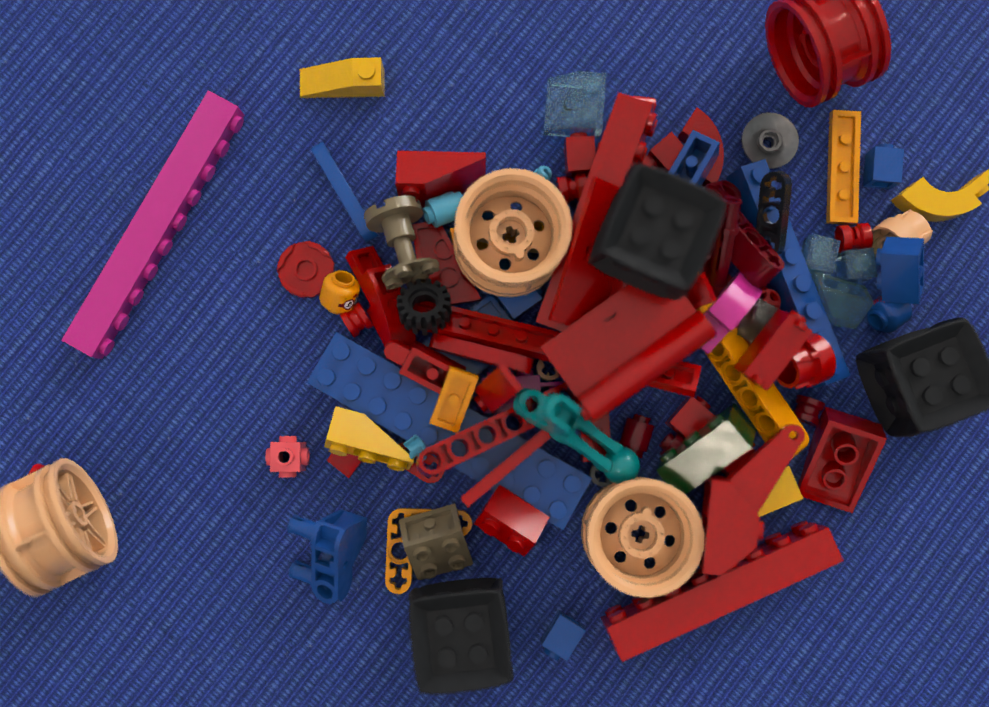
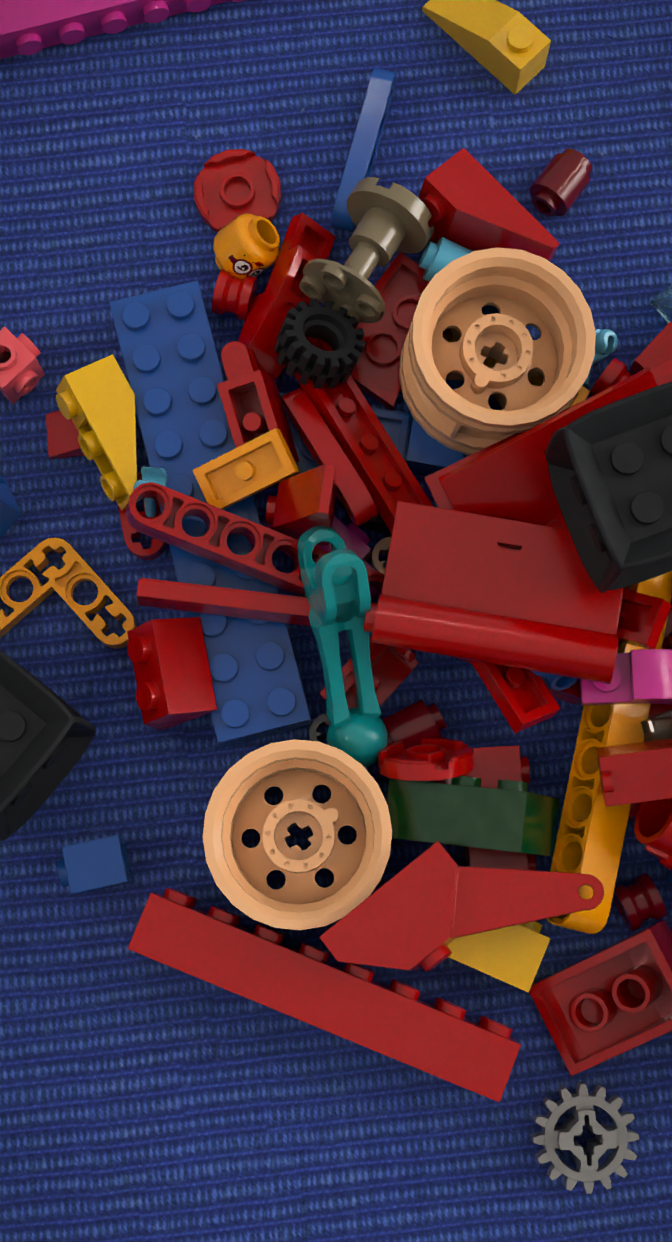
camera: 50 degrees right, 5 degrees down
dark tan bracket [399,503,473,580] -> none
none -> red tile [378,738,475,781]
none -> dark red brick [530,148,592,216]
none -> light grey gear [531,1082,639,1194]

